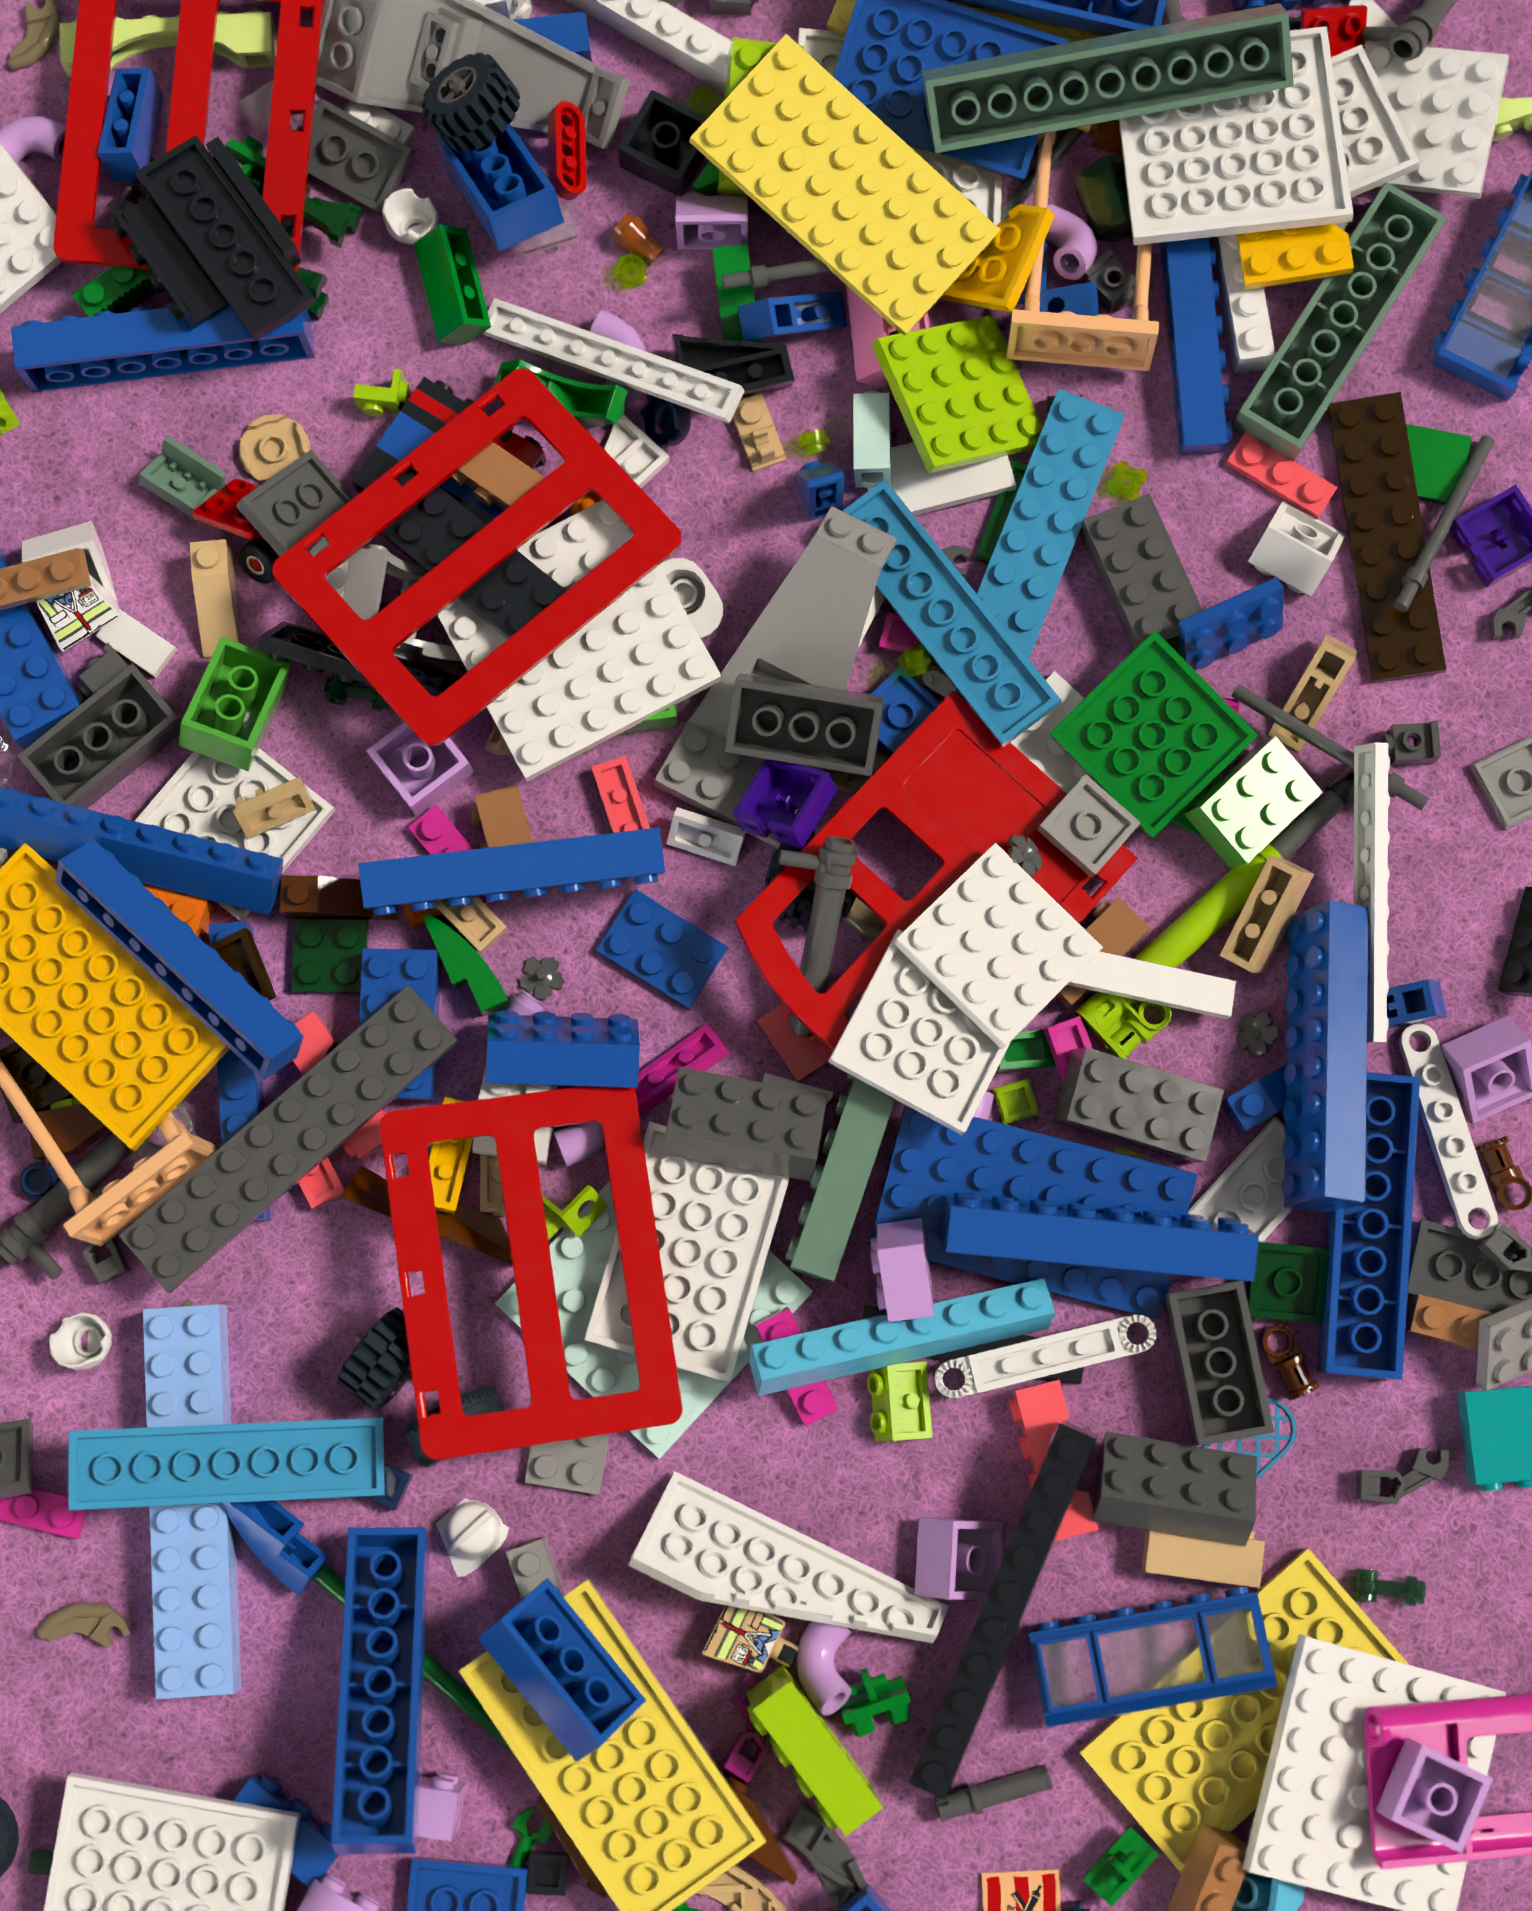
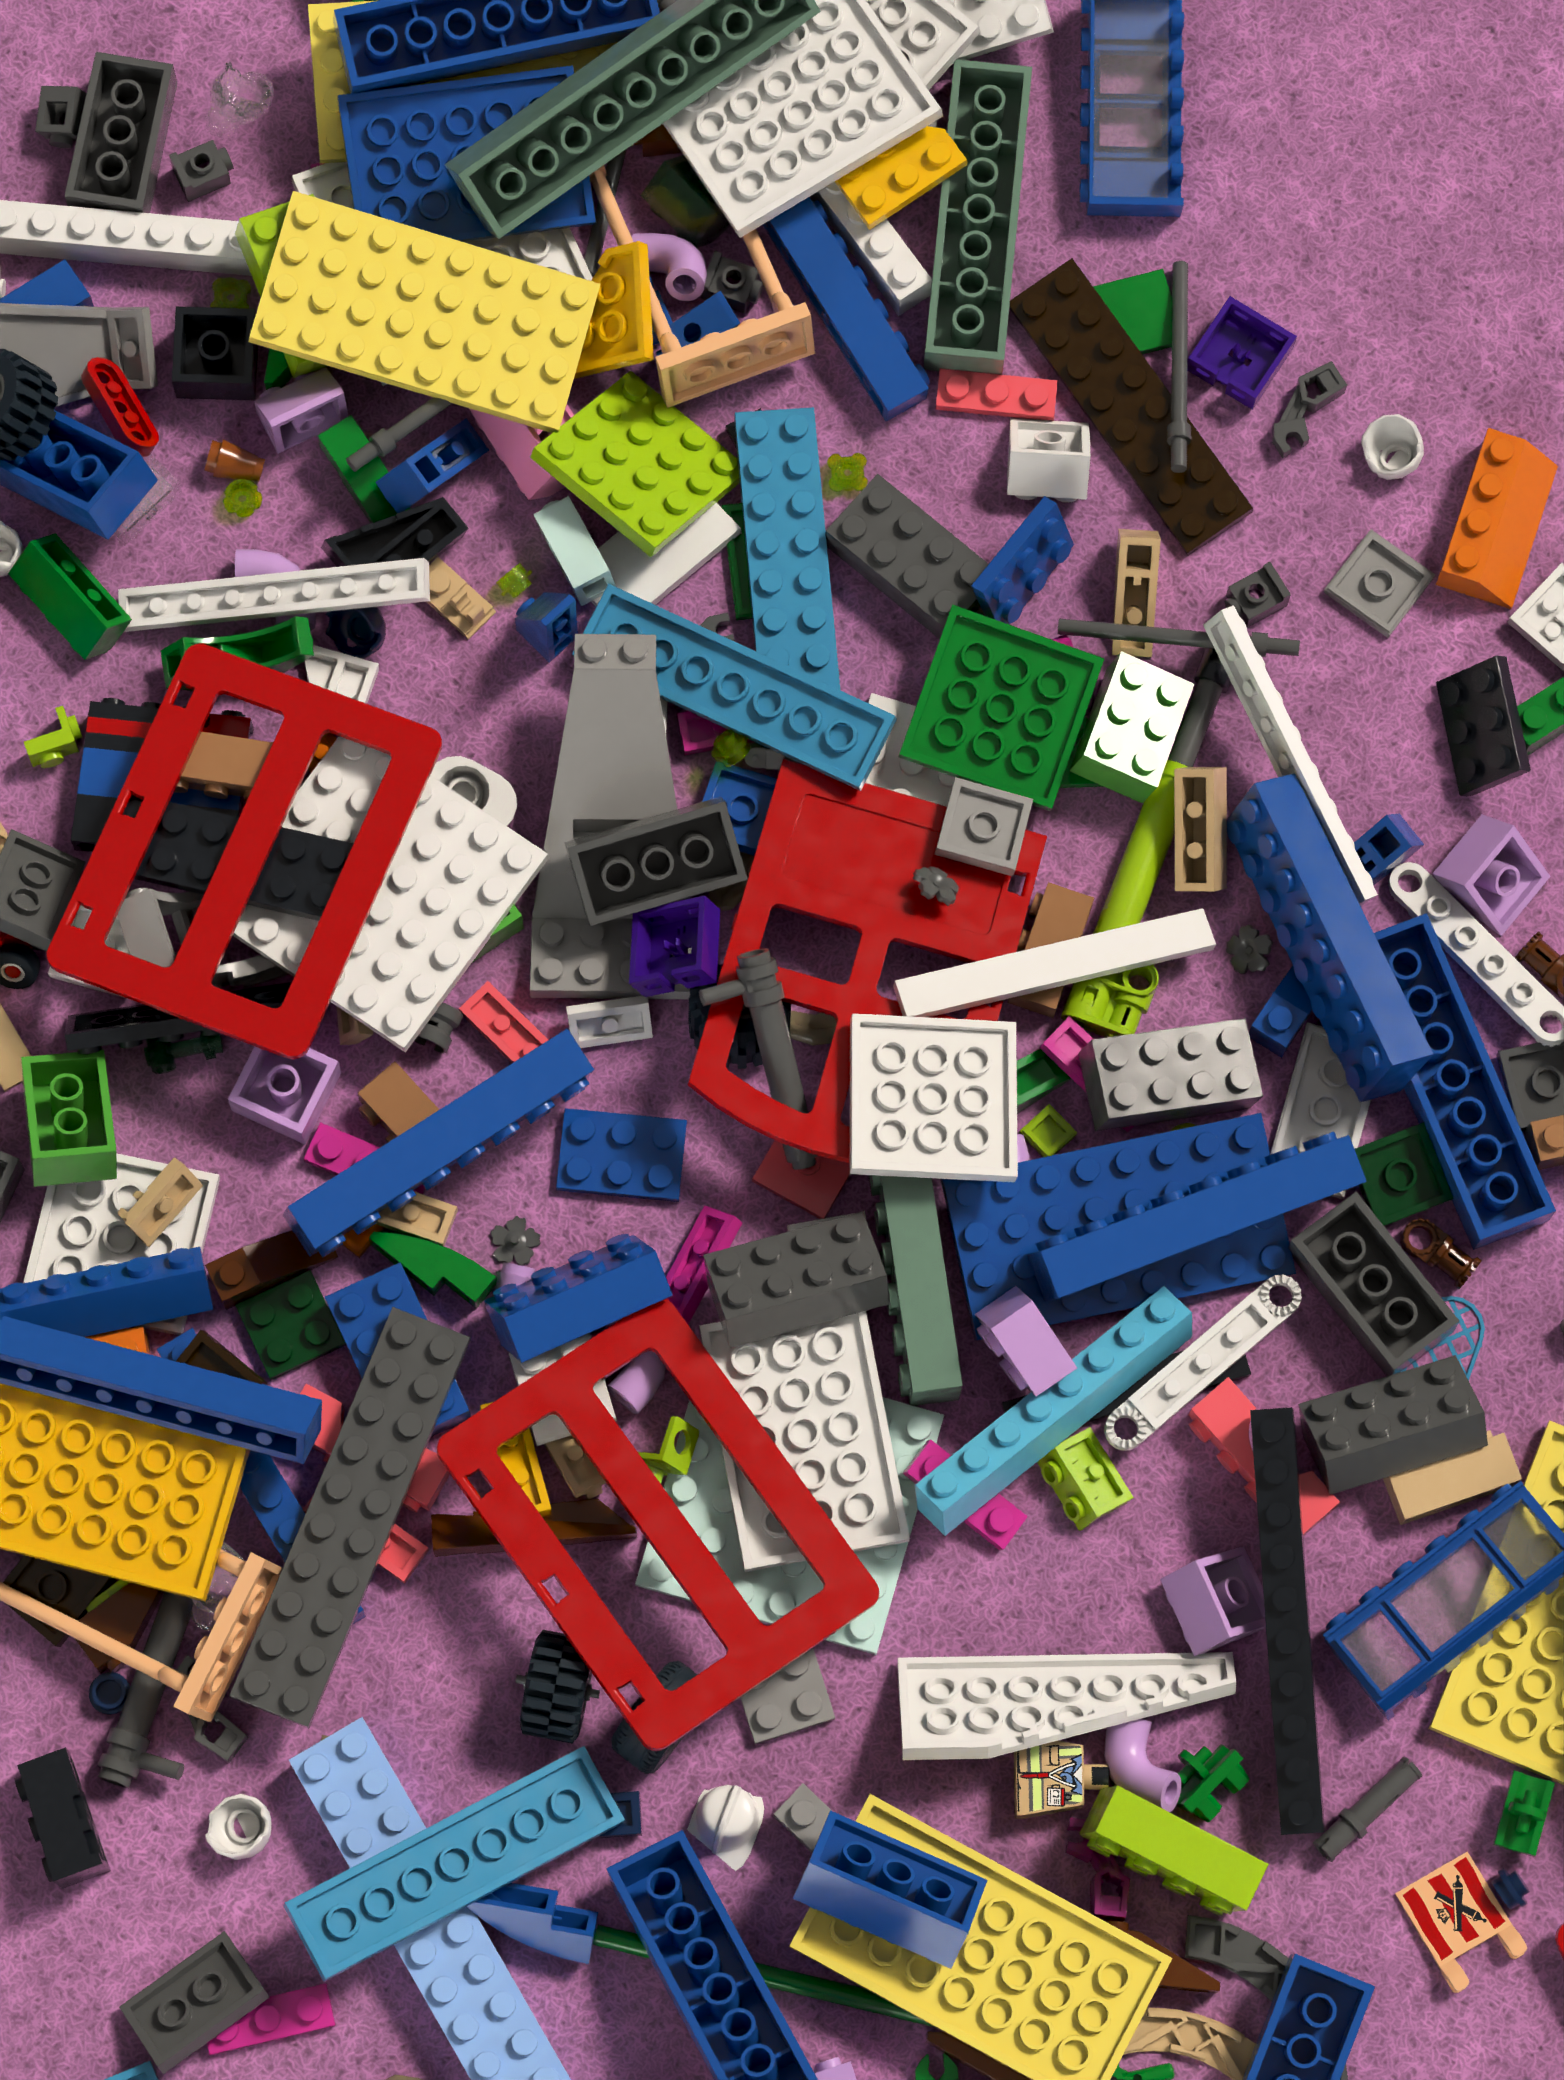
camera: 30 degrees left, 5 degrees down
white plate [893,843,1103,1050] -> none
none -> dark grey wheel [414,1002,463,1053]

